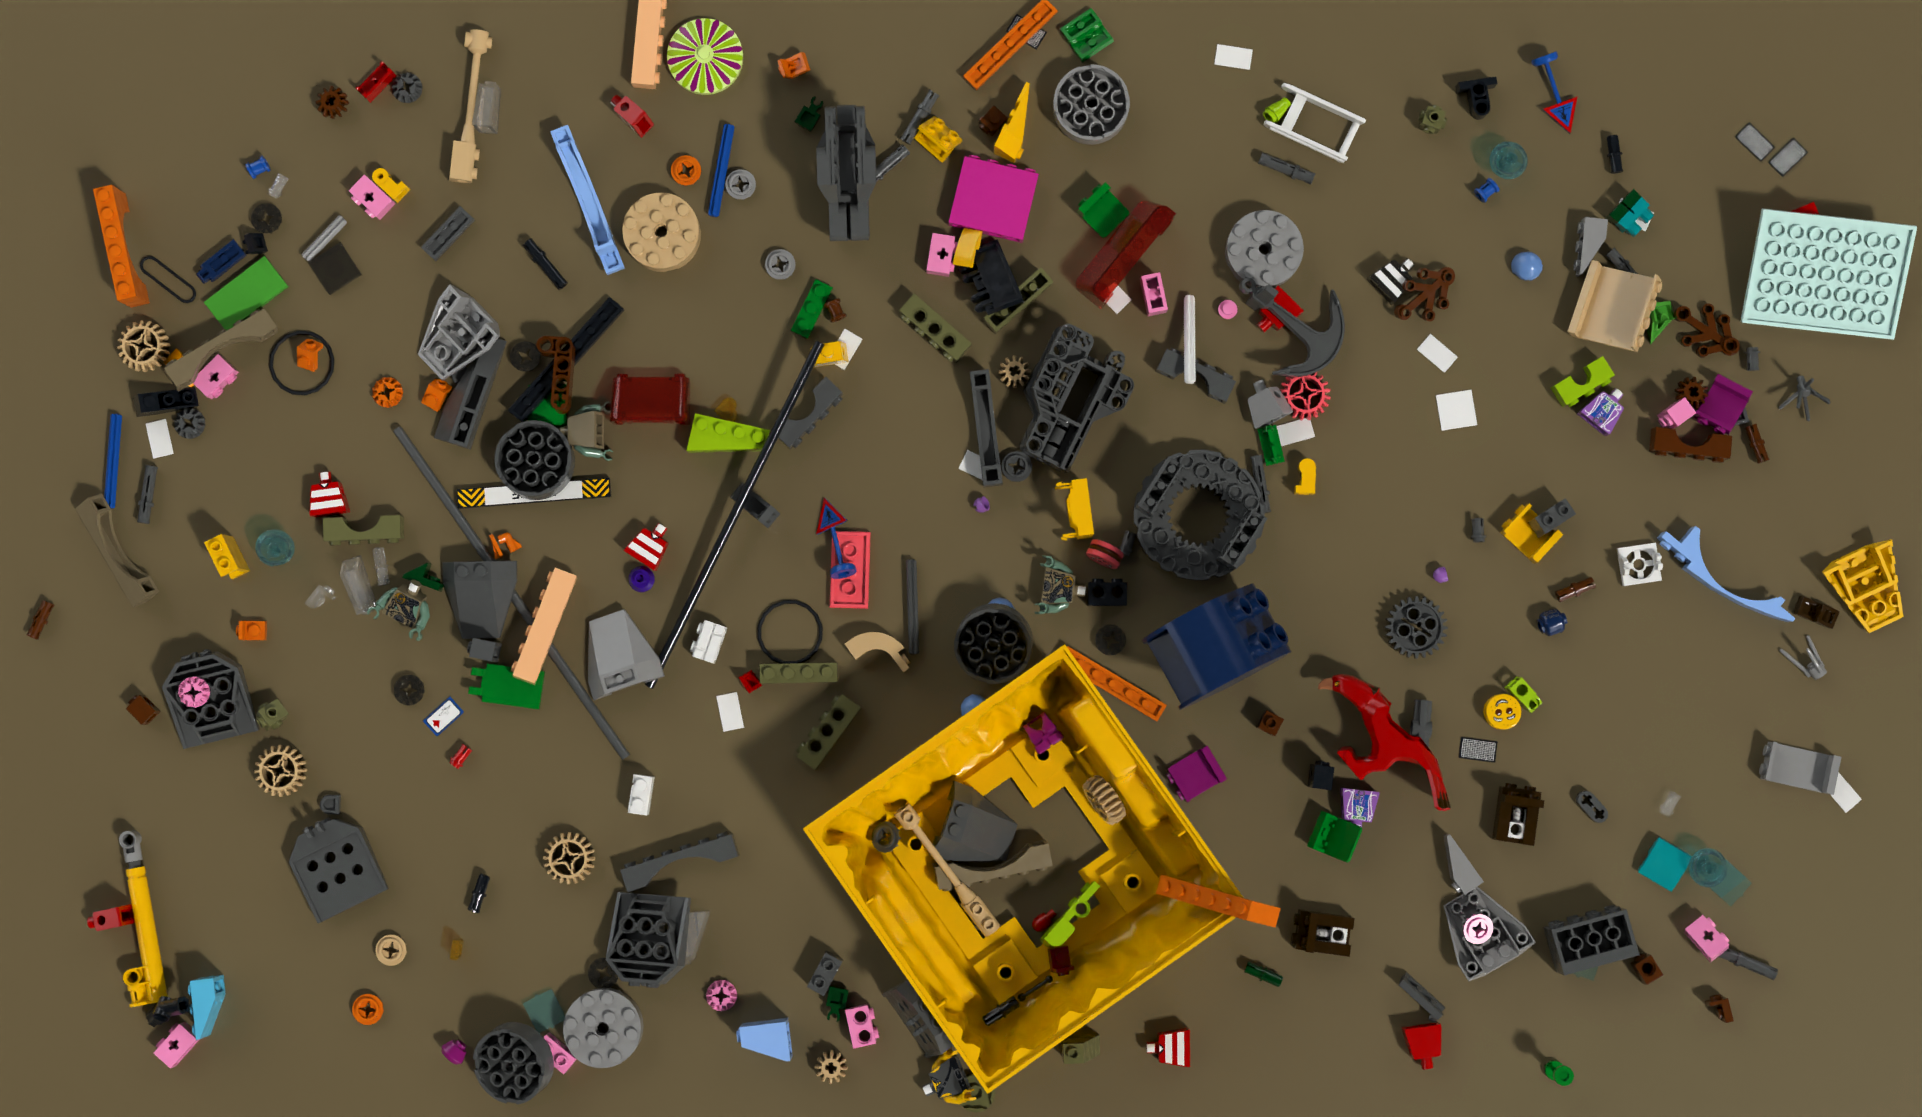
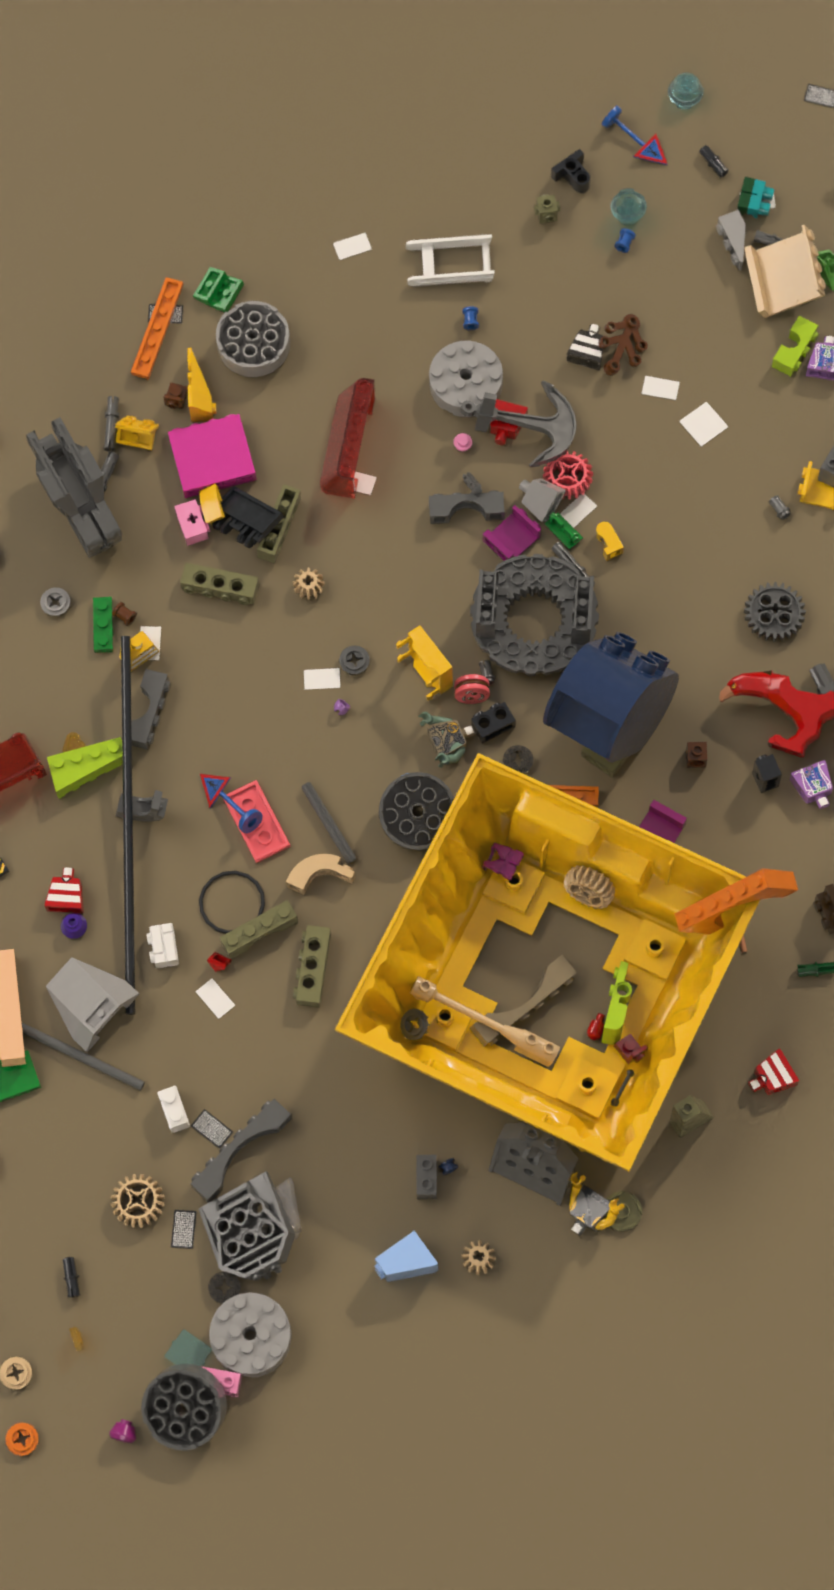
camera: 25 degrees left, 15 degrees down
bright pink gear [706,980,737,1011] -> none
dark green plate [794,96,824,132] -> none
dark green plate [826,986,849,1022] -> none
bright pink brick [845,1004,879,1049] -> none
dark grey wedge [929,781,1018,861] -> none
dark grey arch [970,369,1003,488] -> none
black axle [982,996,1020,1026] -> none
dark grey connector [1020,324,1134,473] -> none
green bracket [1077,182,1129,238] -> none
bright pink brick [1140,272,1168,317] -> none
white axle [1184,295,1196,384] -> none
dark grey pin [1258,152,1316,185] -> none
lime cone [1263,97,1291,123] -> none
green bracket [1307,810,1362,863] -> none
medium lavender hinge [1433,566,1448,583] -> none
medium blue hair [1511,252,1543,281] -> none
none -> sticker [171,1210,196,1249]
none -> sticker [191,1109,233,1149]
none -> dark blue bush [439,1158,459,1176]
none -> blue bush [462,306,479,330]
none -> dark grey axle [462,472,483,495]
none -> magenta panel [483,505,541,561]
none -> clear light blue cone [668,72,703,109]

